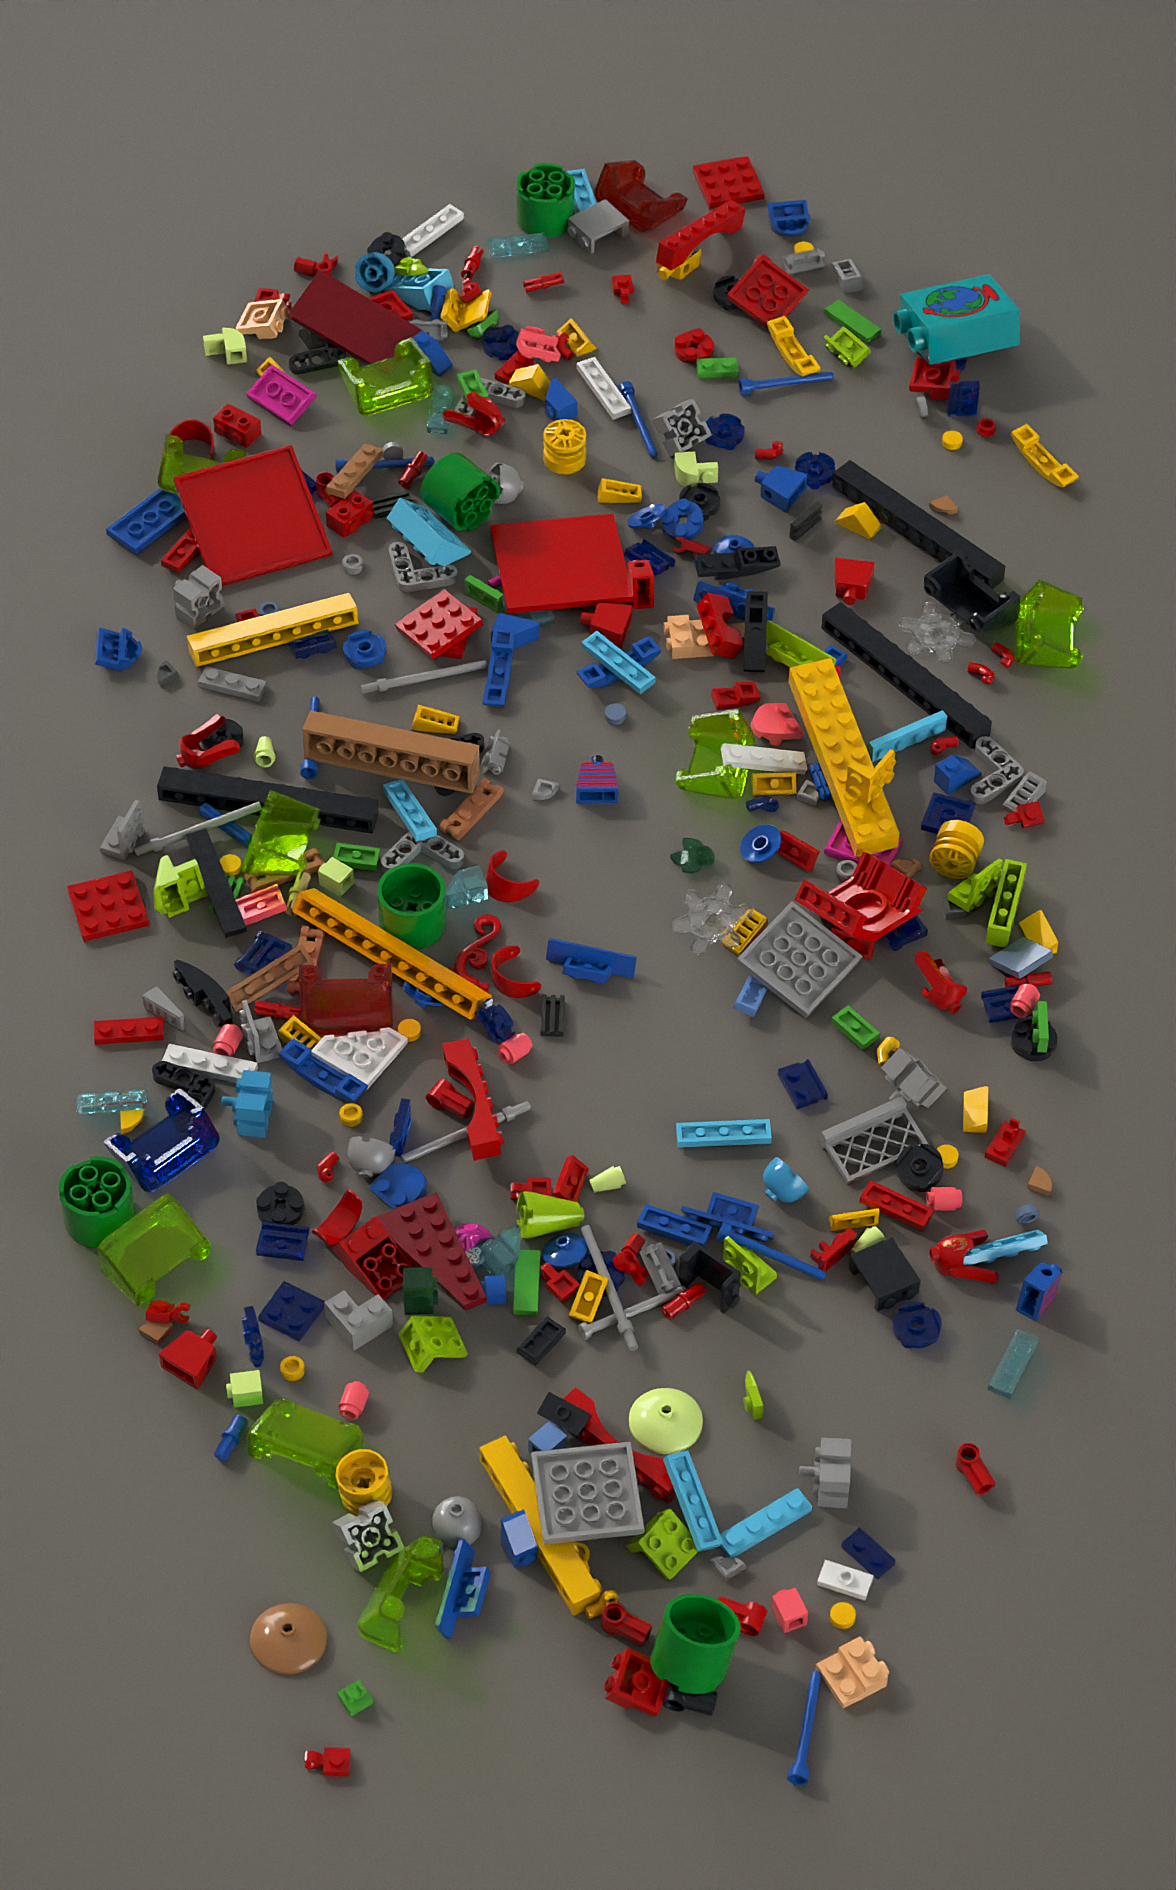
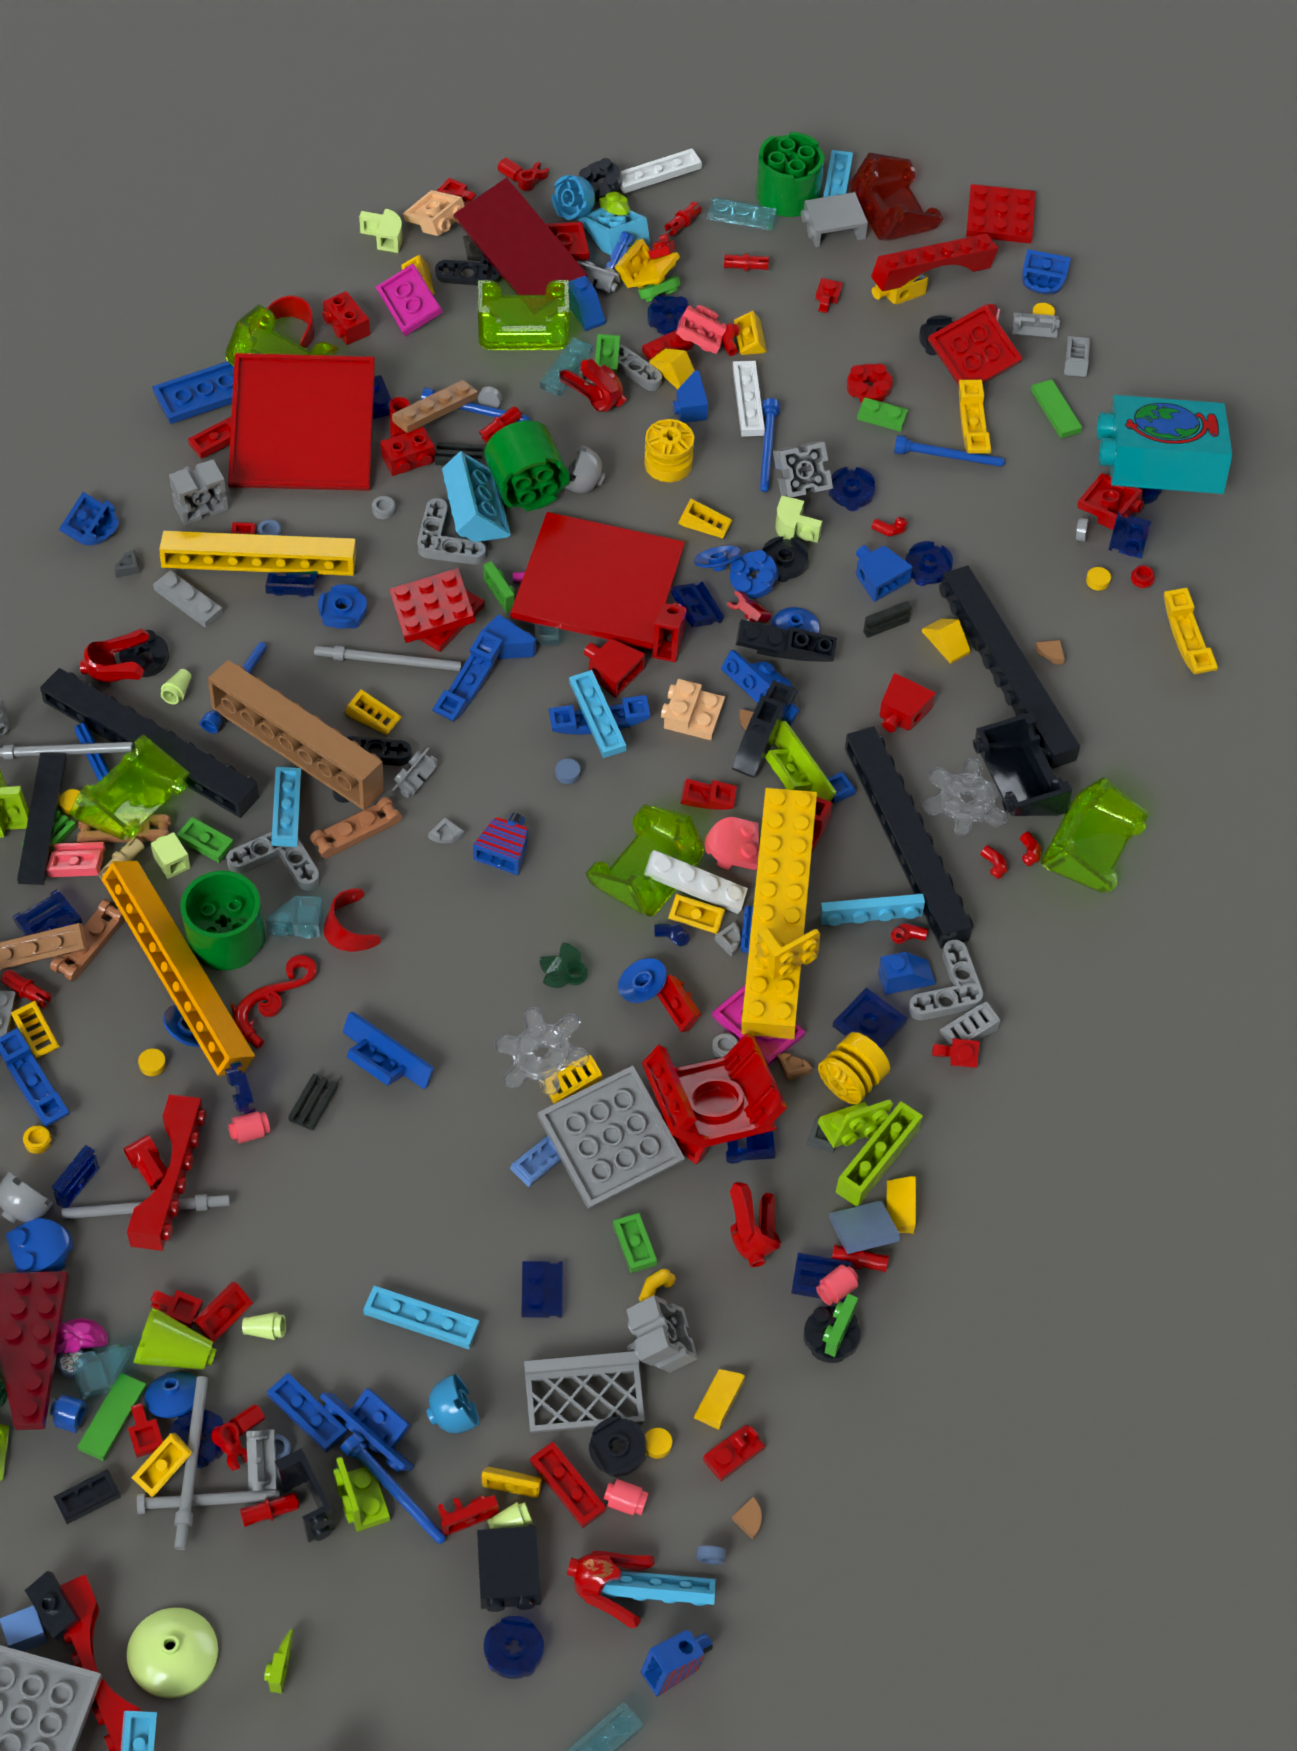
camera: 20 degrees right, 5 degrees up
clear red windscreen [299,964,393,1035] -> none
white plate [311,1027,408,1090] -> none
red piece [491,945,541,998] -> none
red arch [696,593,744,659] -> none
lime bracket [823,326,871,368] -> none

